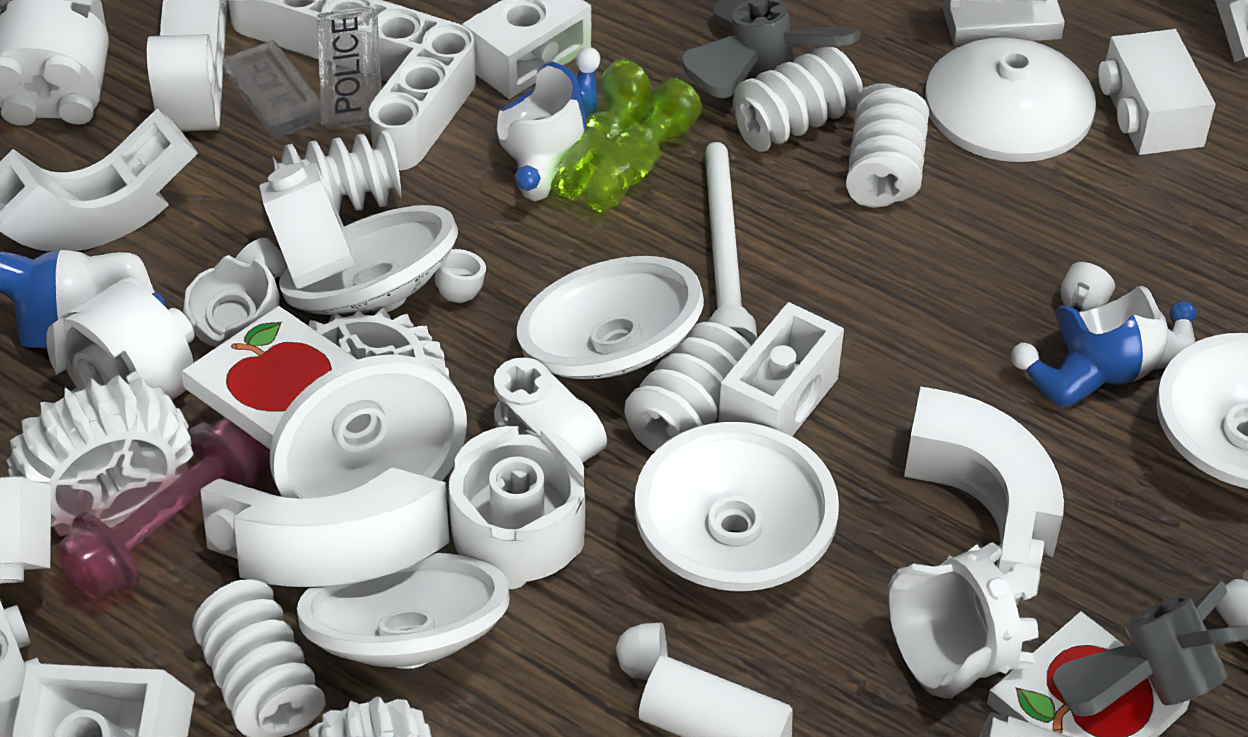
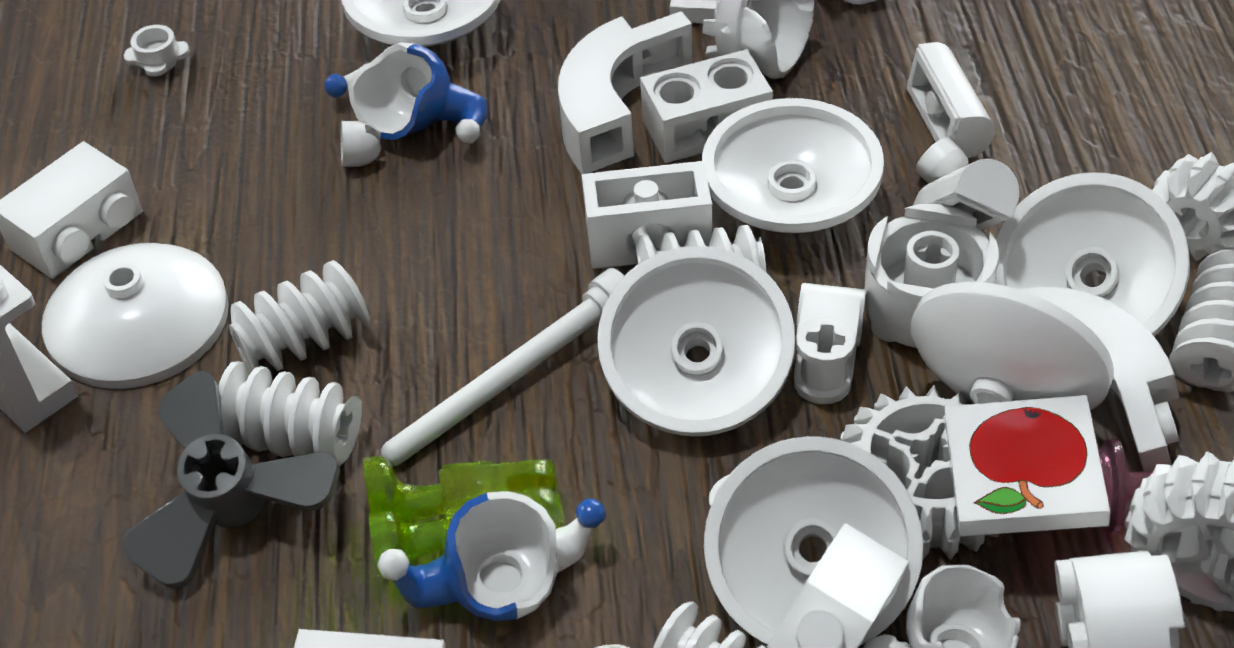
camera: 125 degrees left, 0 degrees up
none -> white brick [640,49,773,163]
none -> white brick [913,159,1019,230]

